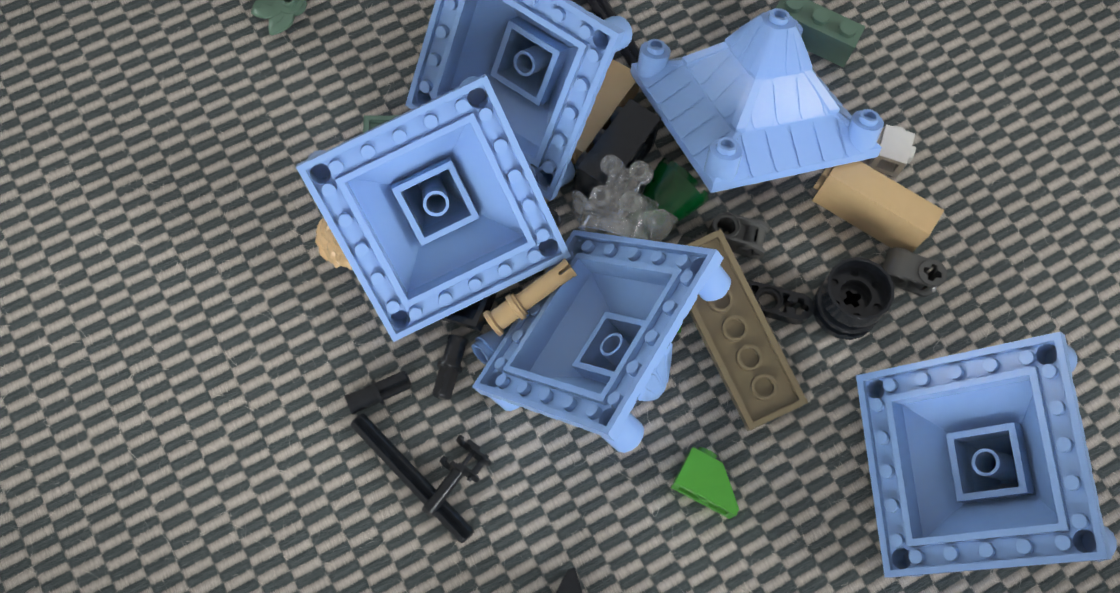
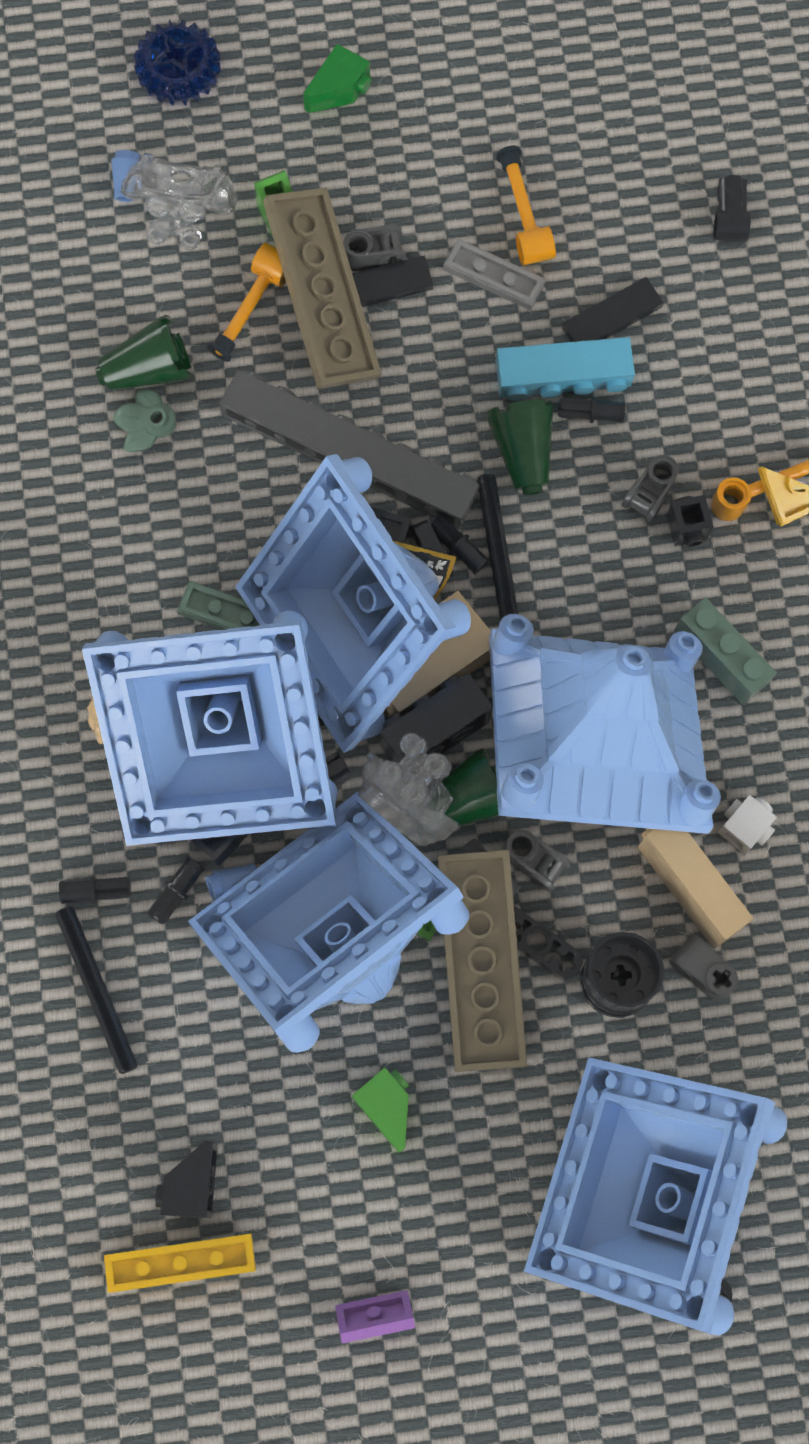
camera: 25 degrees right, 5 degrees up
black piece [422,435,491,517] -> none
tan pin [483,258,577,336] -> none

